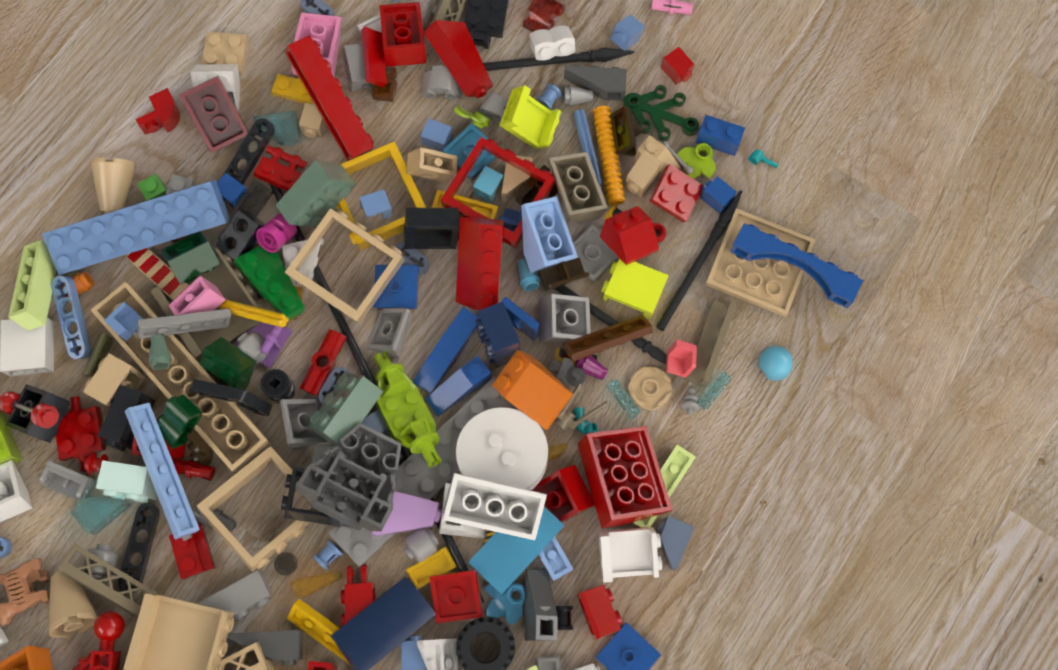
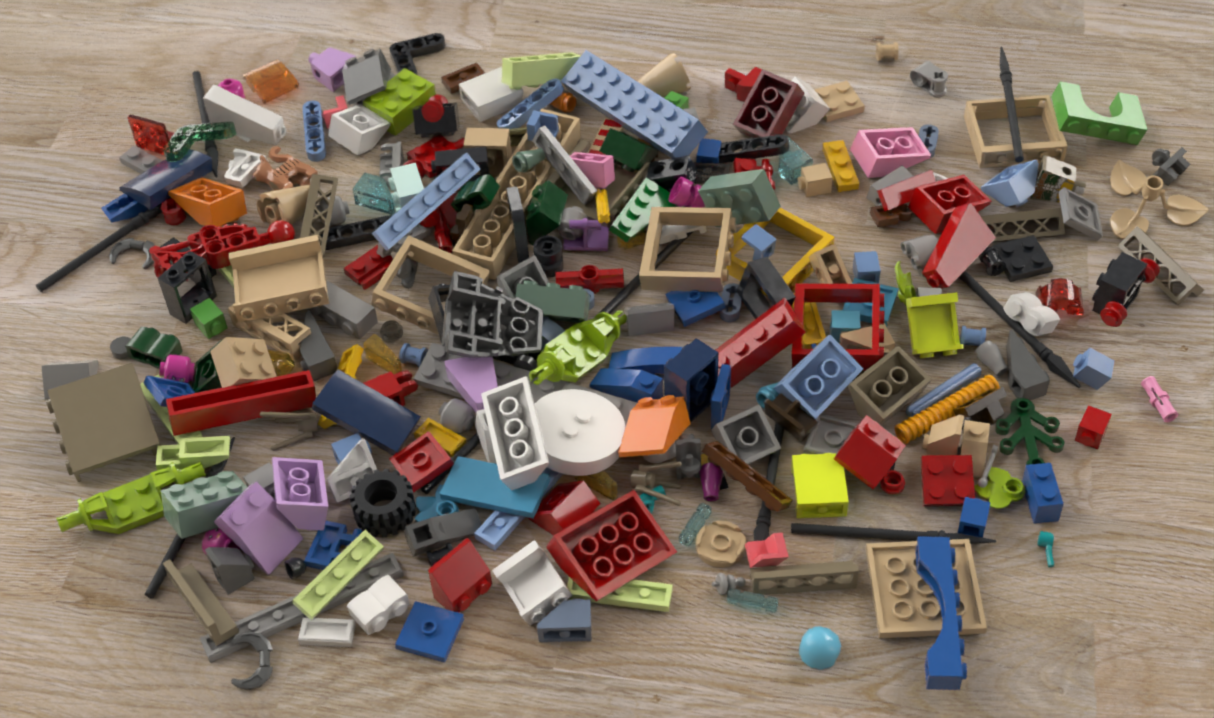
camera: 70 degrees right, 25 degrees down
red brick [285,35,374,161] -> none

